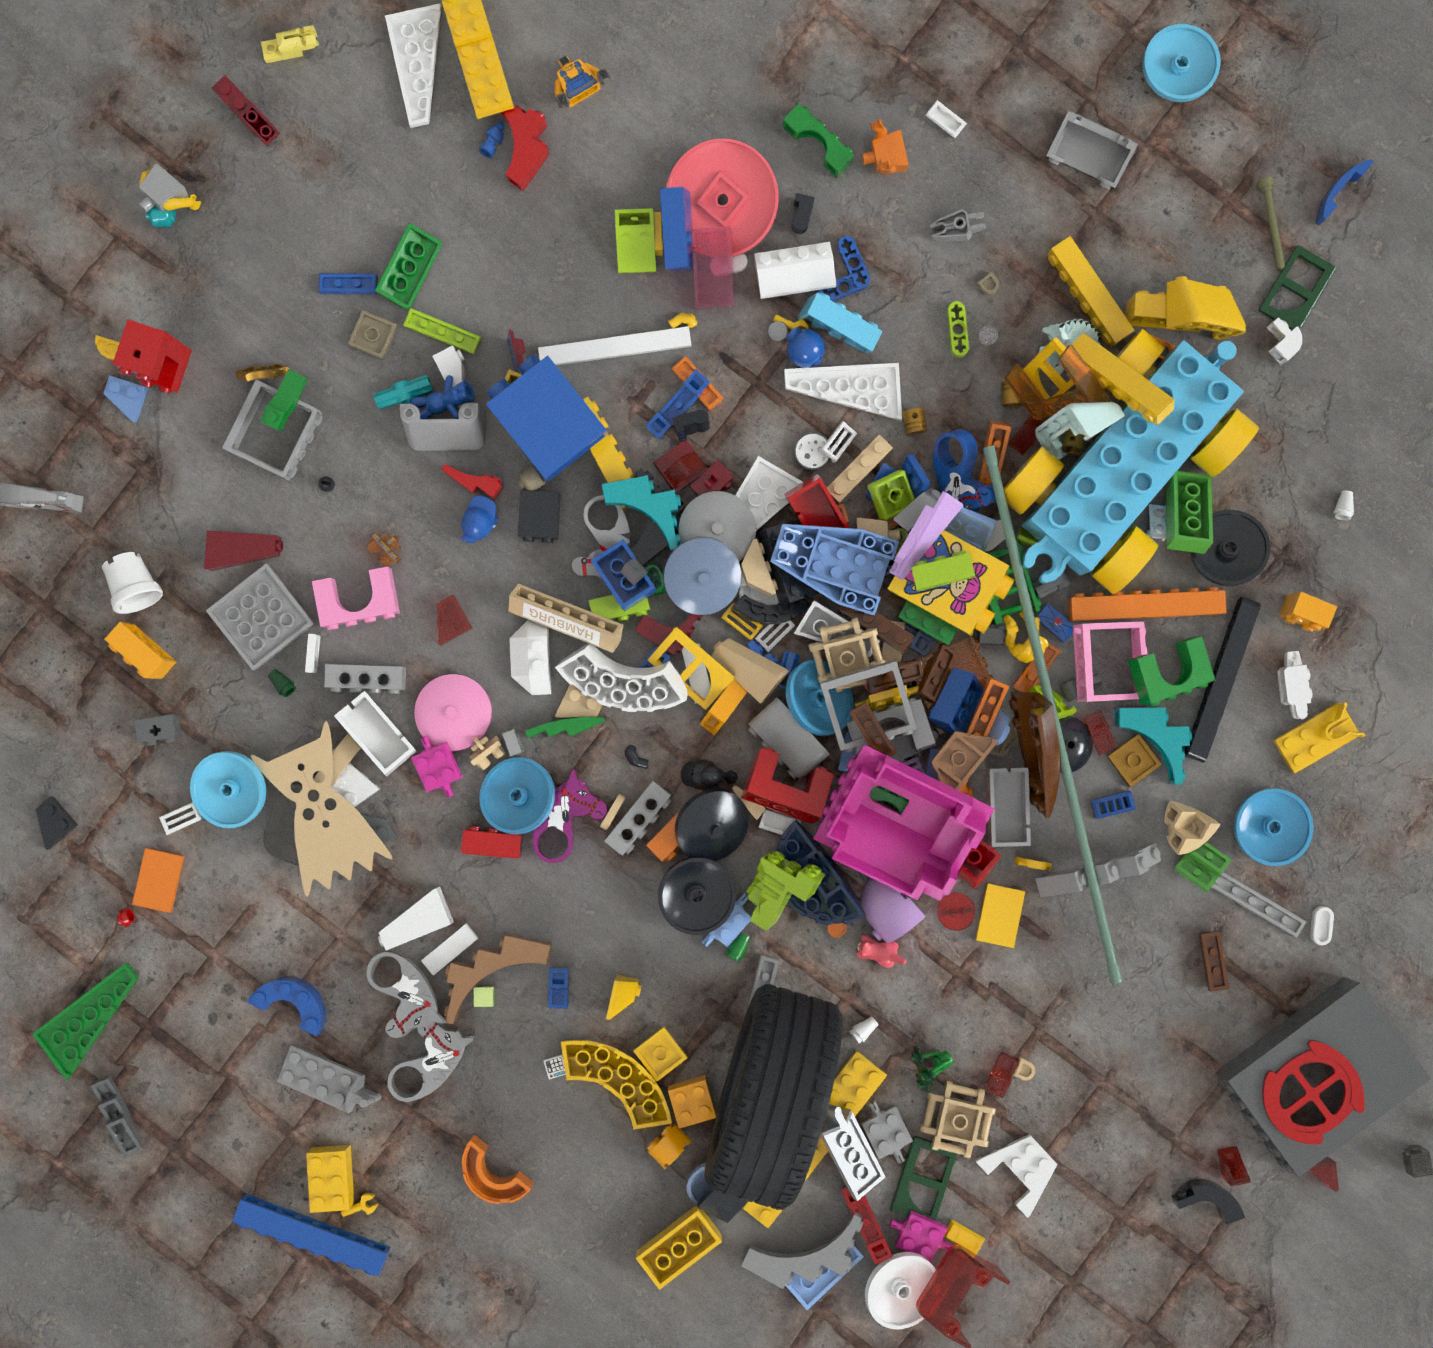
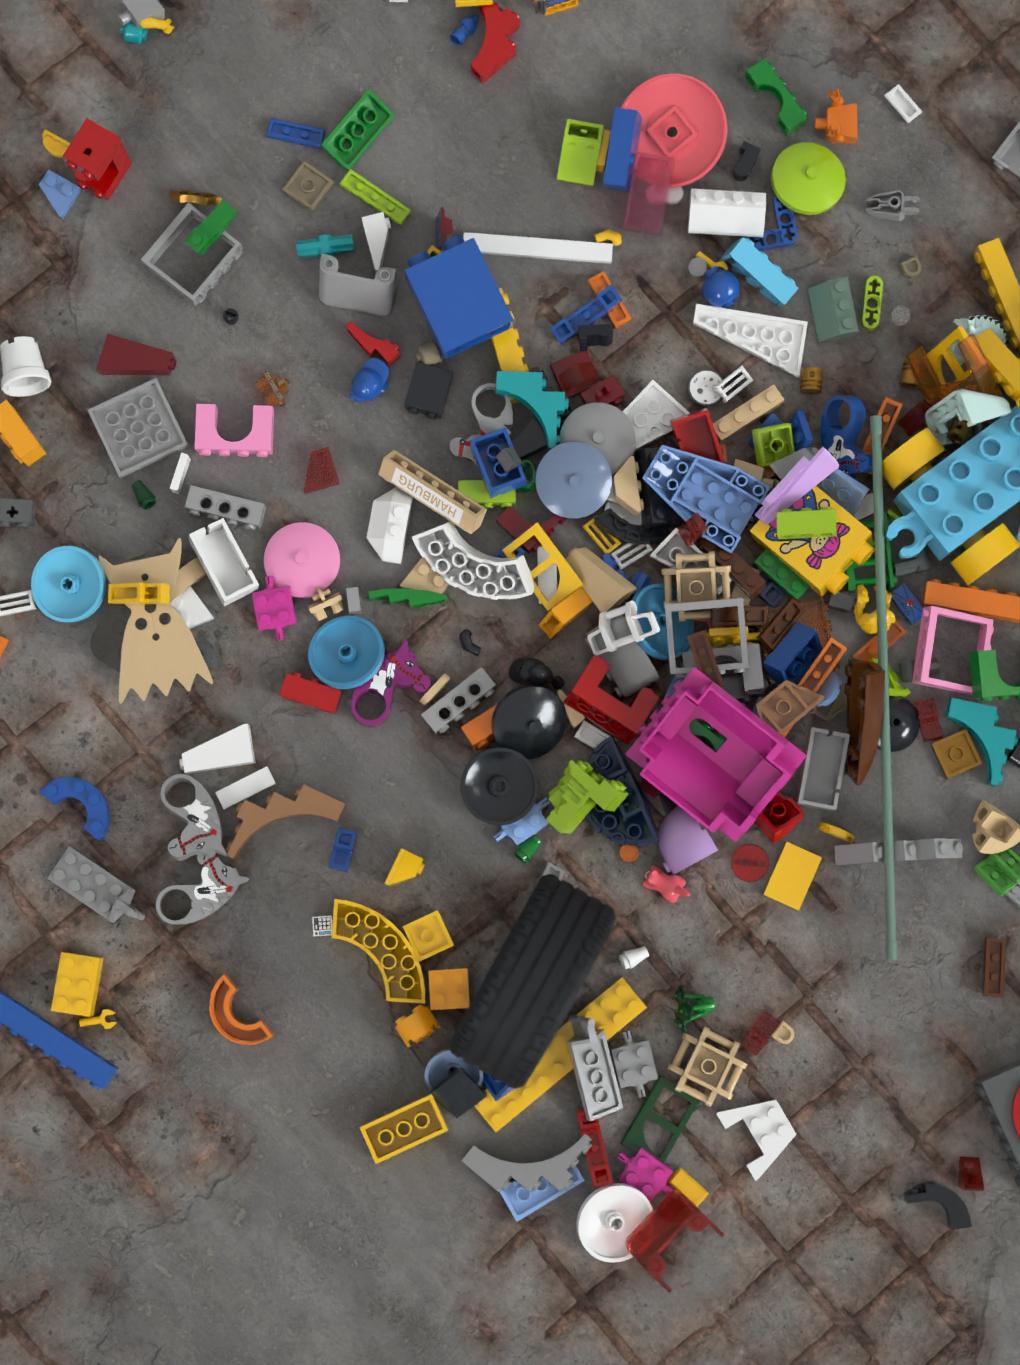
camera: 15 degrees right, 5 degrees down
blue animal [410,375,475,419] -> none
yellowish green tile [474,986,494,1007] -> none
blue slope [1091,790,1136,819] -> none
none -> yellow slope [108,583,170,604]
none -> white bar [587,600,660,656]
none -> clear red slope [678,512,708,548]
none -> lime dish [771,142,846,215]
none -> sand green slope [808,277,859,344]

